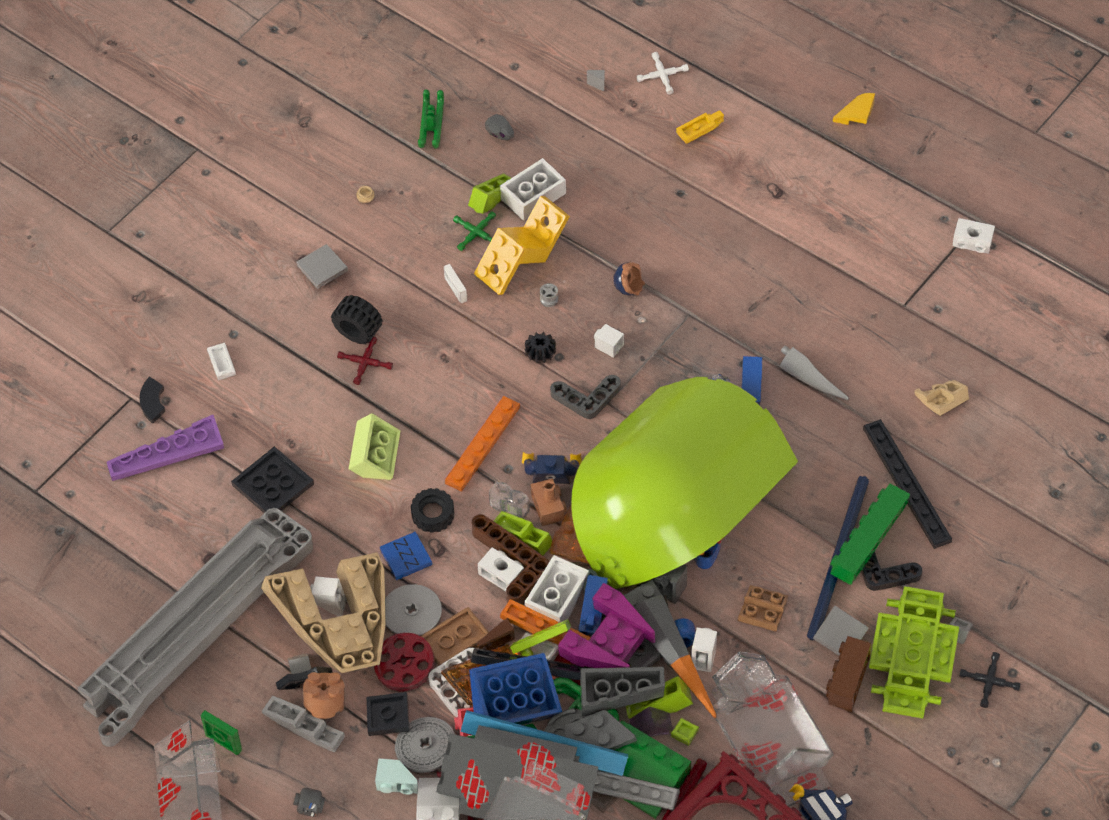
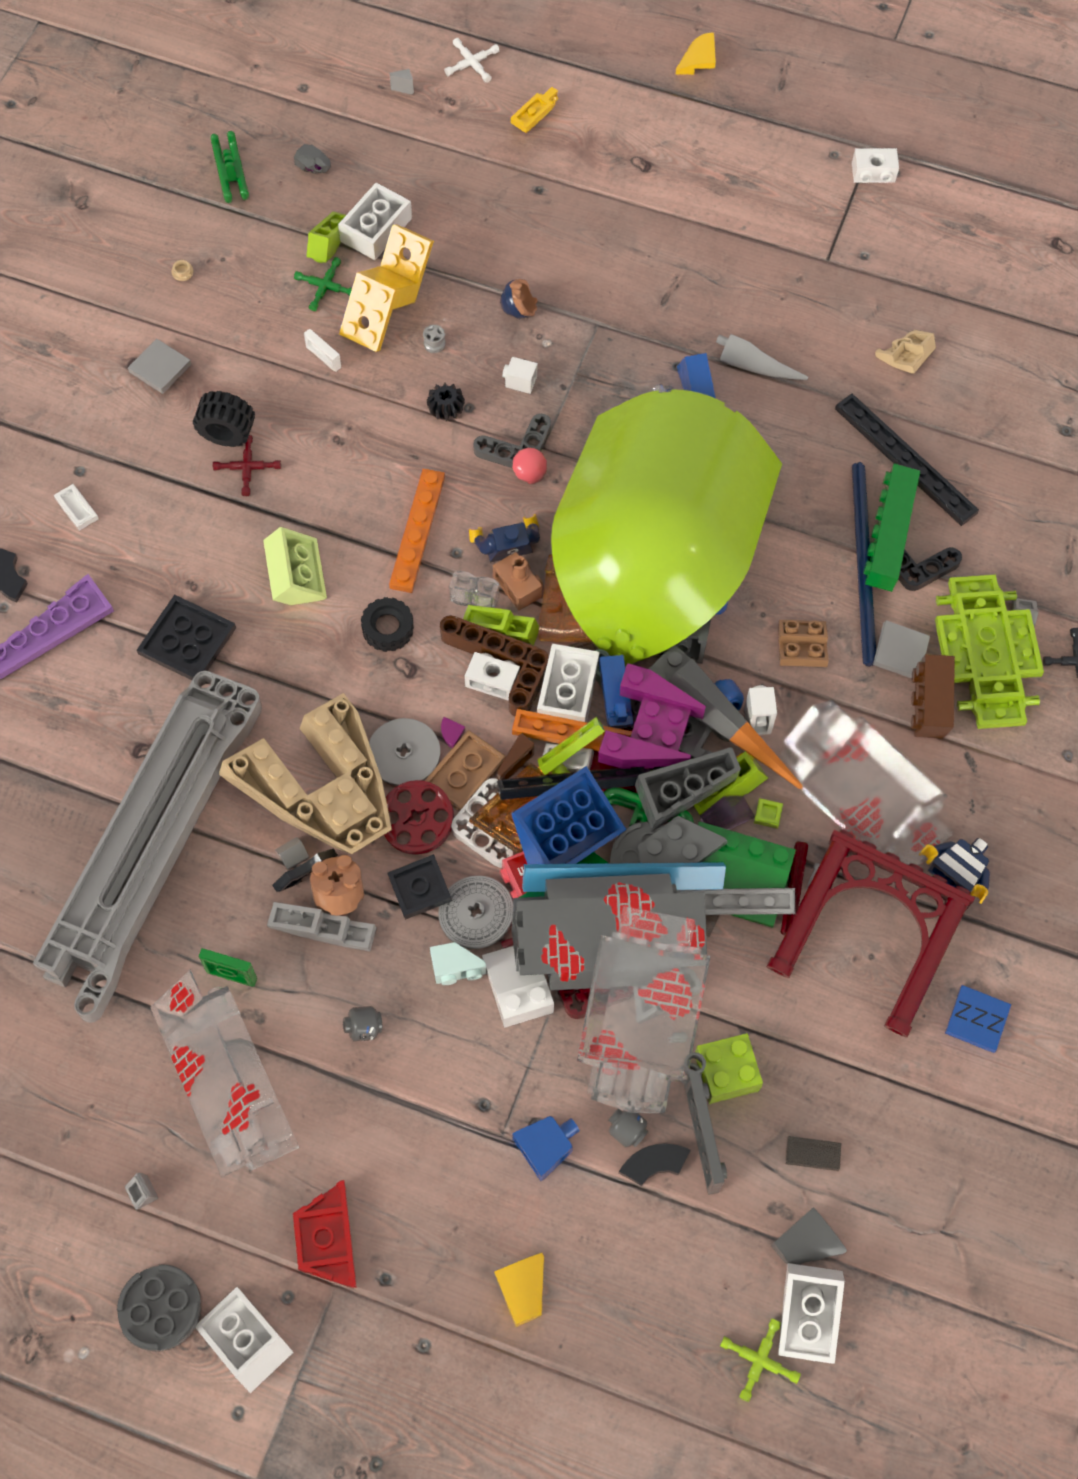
camera: 20 degrees left, 10 degrees up
white slope [310,576,347,617] -> none
blue tile [380,532,432,580] -> none
none -> magenta tile [441,717,465,748]
none -> coral hair [512,448,547,484]

